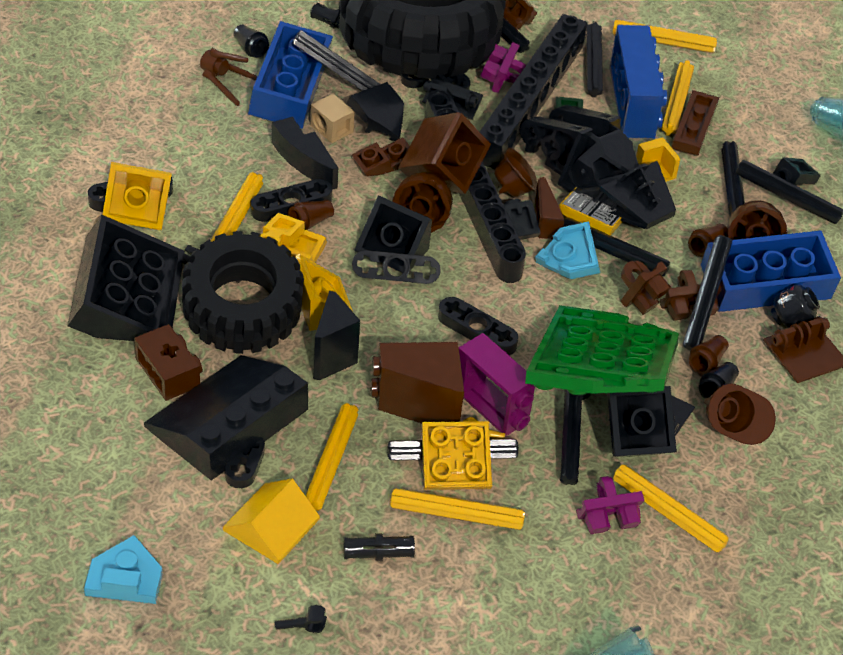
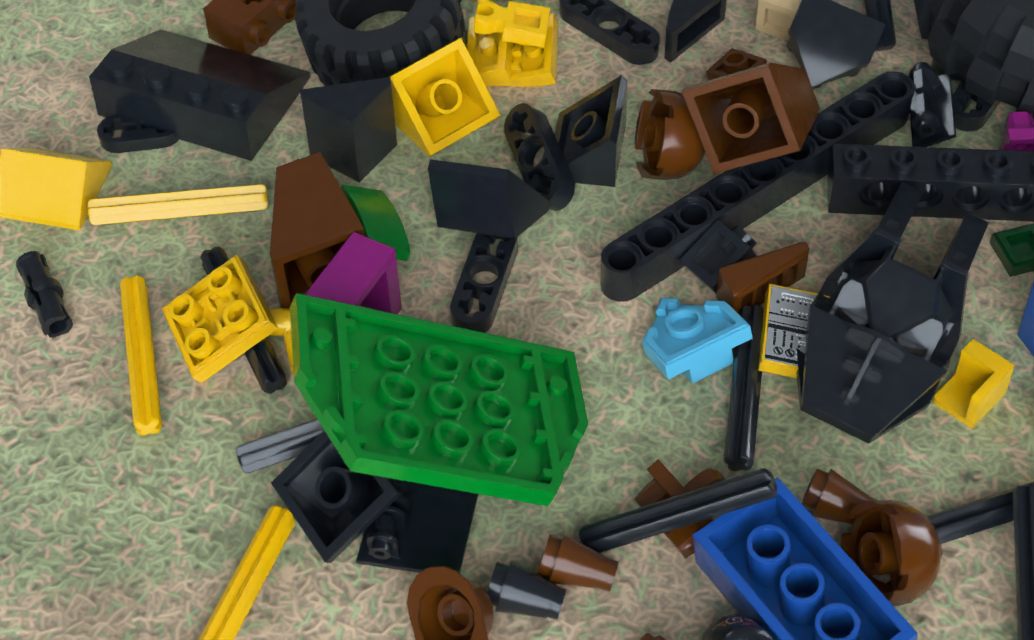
camera: 75 degrees right, 5 degrees up
reddish brown cone [288,200,334,230] -> none
reddish brown piece [494,148,537,198] -> none
magenta hips [576,476,644,534] -> none
reddish brown hips [620,261,671,315] -> none
none -> black slope [428,159,551,239]

